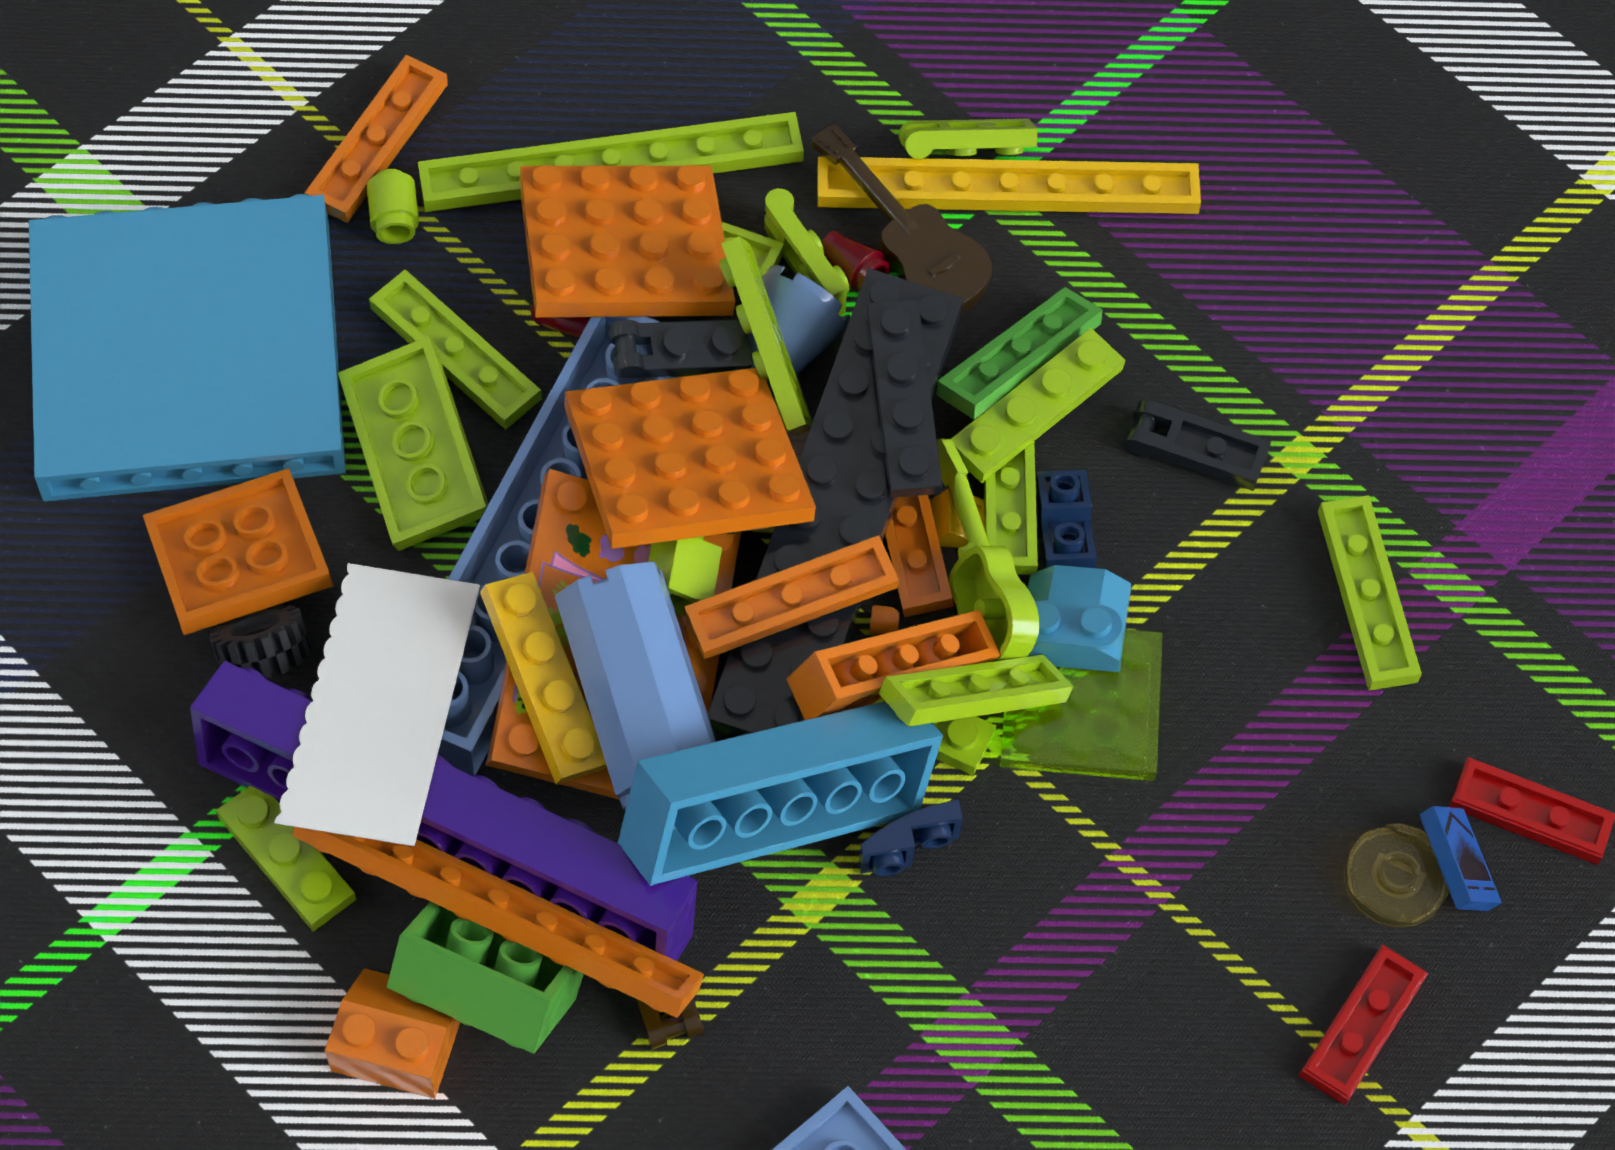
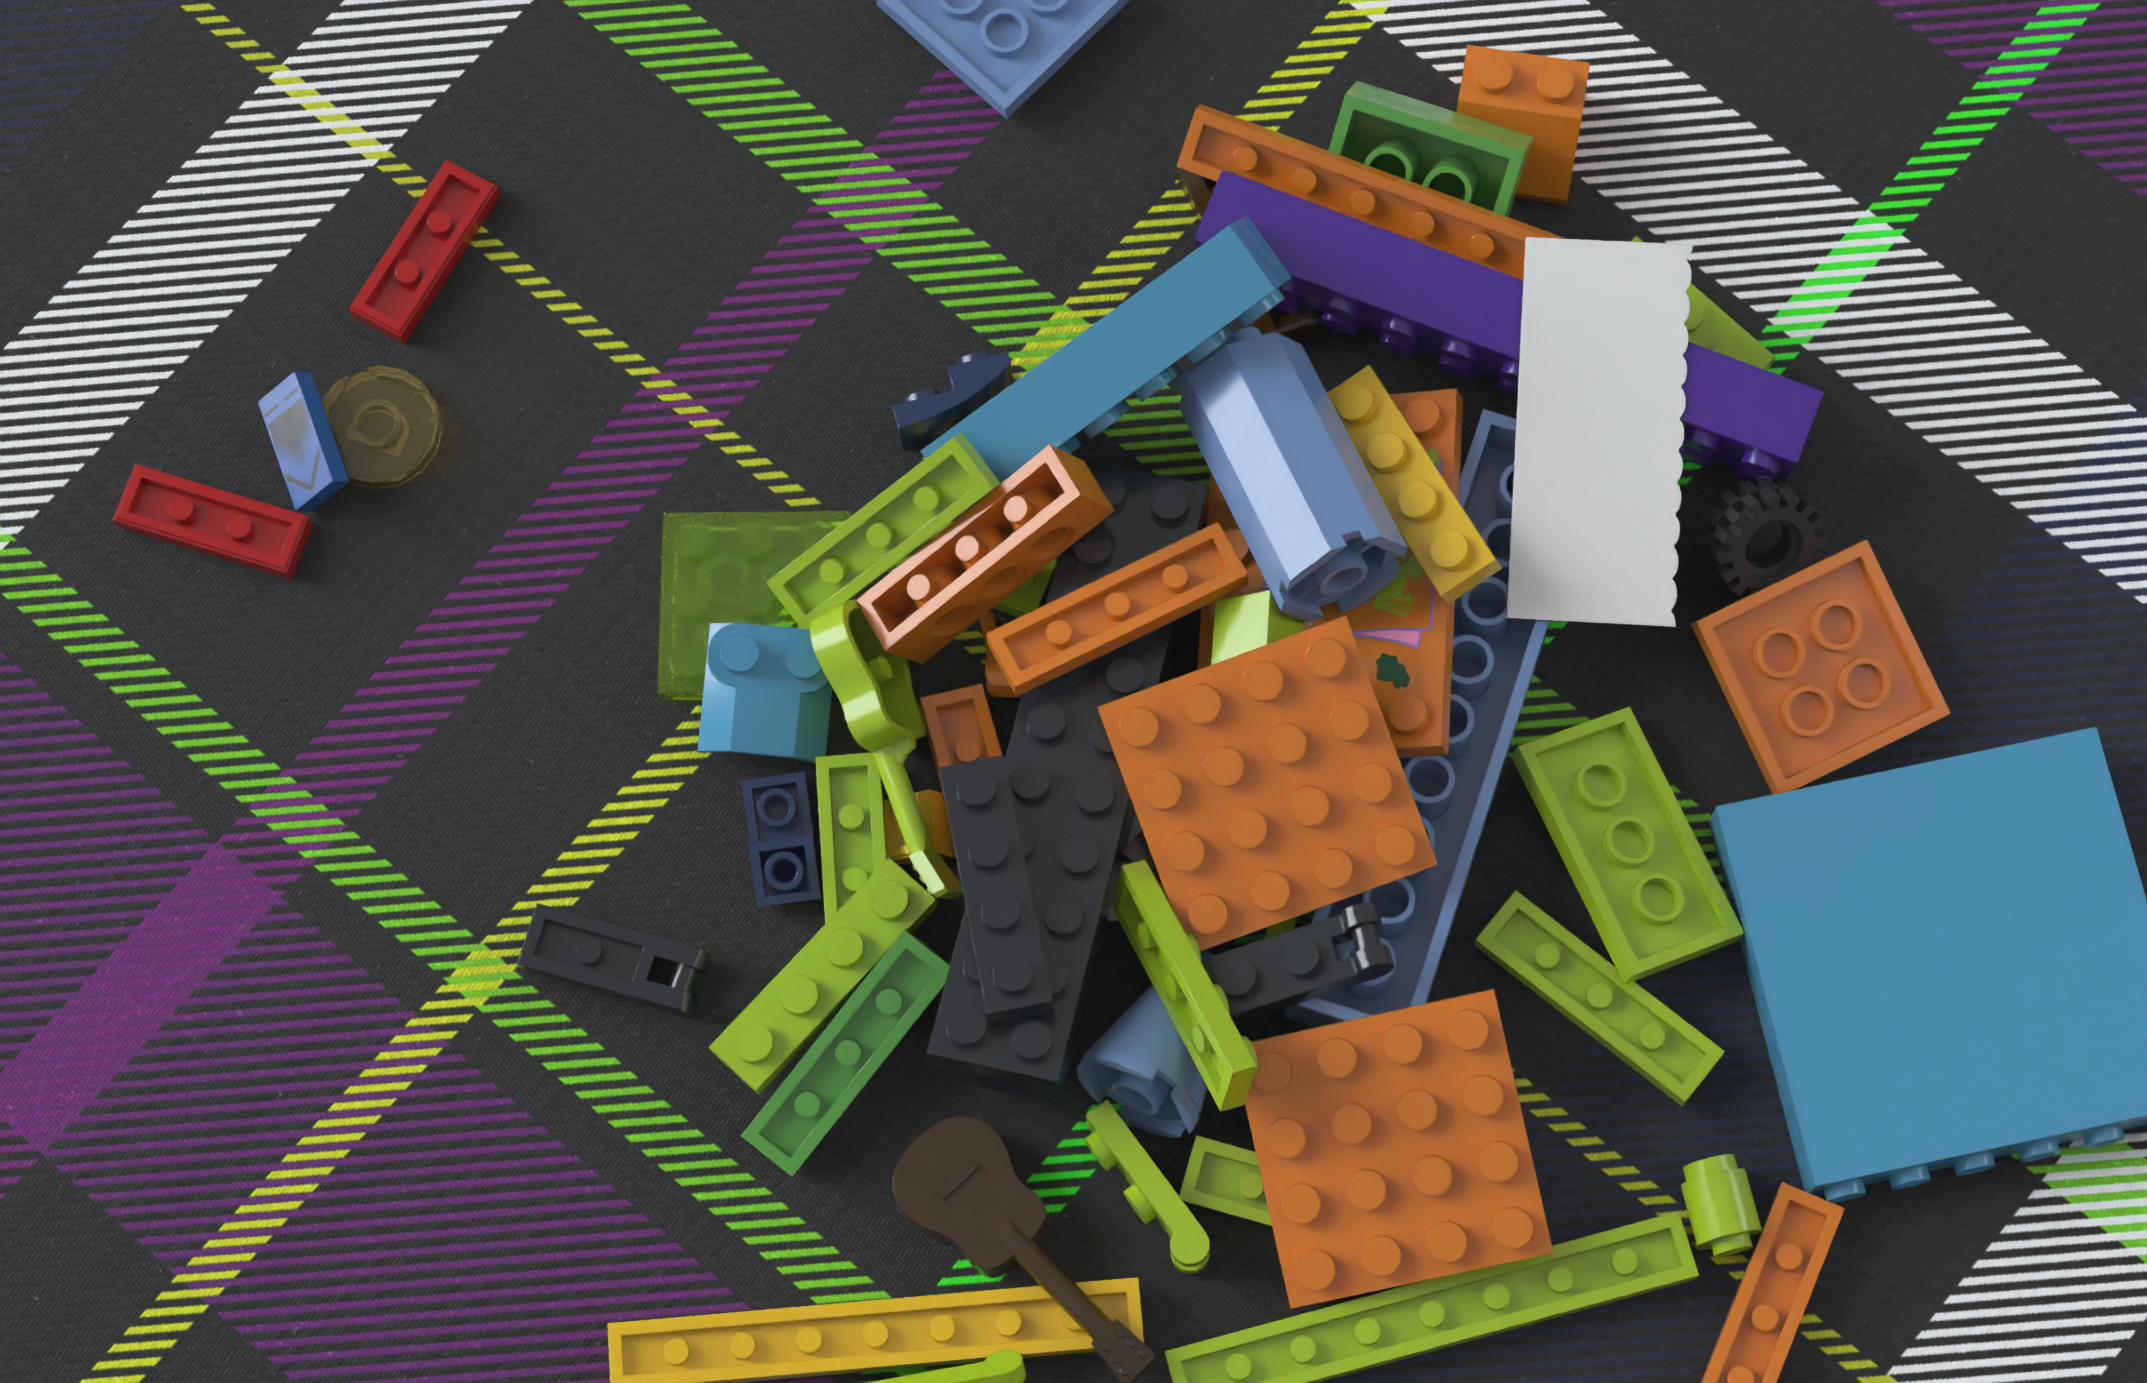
camera: 175 degrees left, 10 degrees up
dark red cone [821,231,890,293] -> none
lime plate [1318,495,1422,691] -> none

